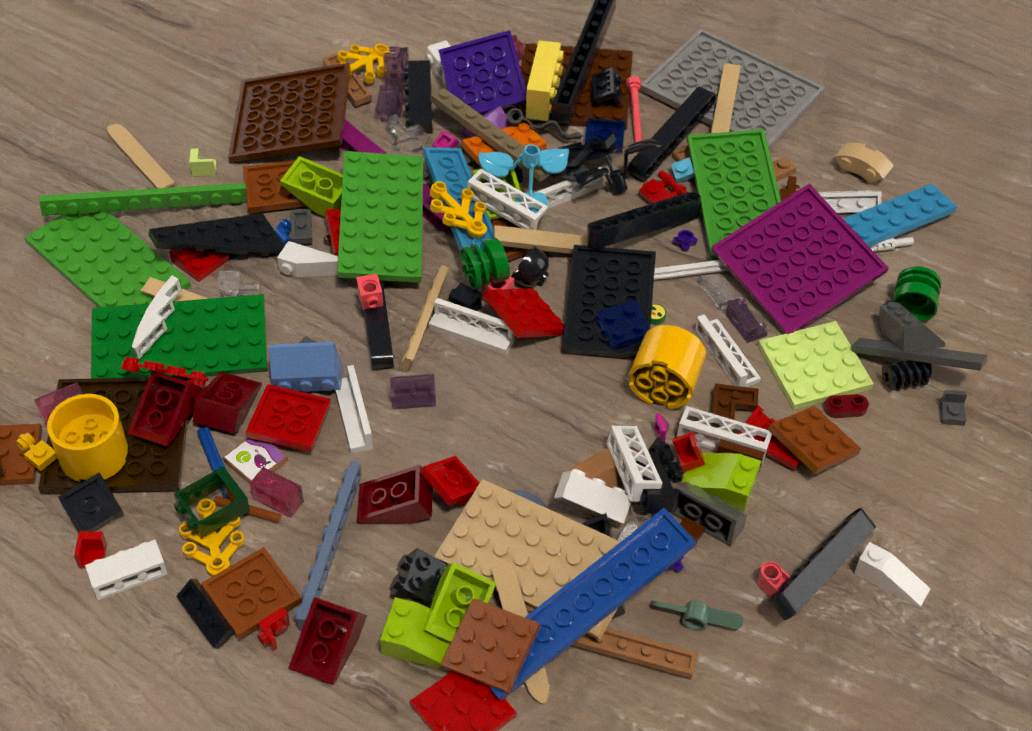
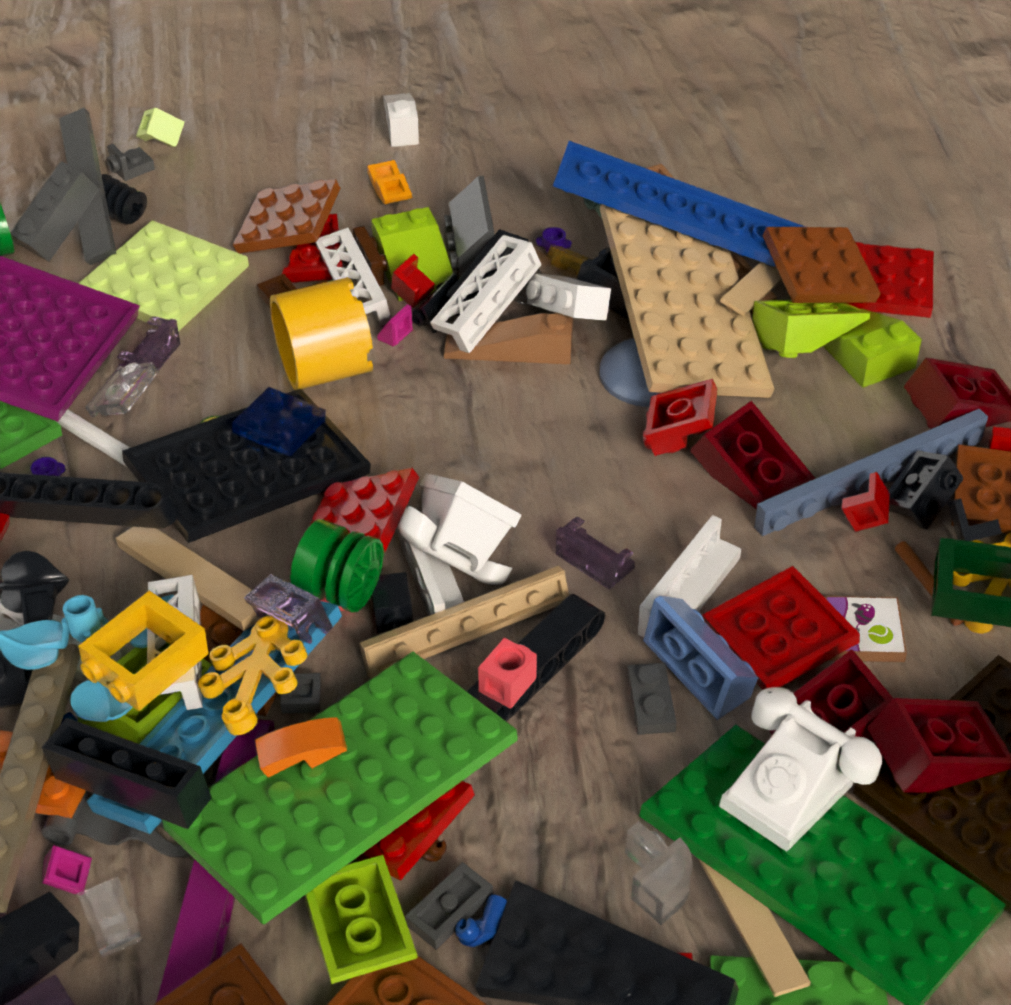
camera: 130 degrees left, 5 degrees down
red plant [121,356,209,387] -> none
white slope [132,275,182,359] -> none
blue axle [197,427,229,499] -> none
clear pink brick [249,467,304,518] -> none
white slope [277,241,338,277] -> none
black bracket [390,548,447,606] -> none
black cylinder [511,245,549,287] -> none
white fence [695,314,761,387] -> none
coral piece [757,562,790,597] -> none
black beam [768,508,876,621] -> none
dark red plate [824,394,869,418] -> none
none -> black brick [42,718,211,829]
none -> yellow window [78,590,209,711]
none -> yellowish green panel [136,108,185,147]
none -> clear purple hinge [244,574,333,644]
none -> orange slope [255,717,348,778]
none -> dark grey plate [280,673,322,714]
none -> light orange slope [367,160,412,204]
none -> white piece [398,473,521,585]
none -> white piece [719,687,882,852]
none -> red panel [841,472,890,532]
none -> black bracket [888,450,963,529]
none -> black panel [948,498,1002,541]

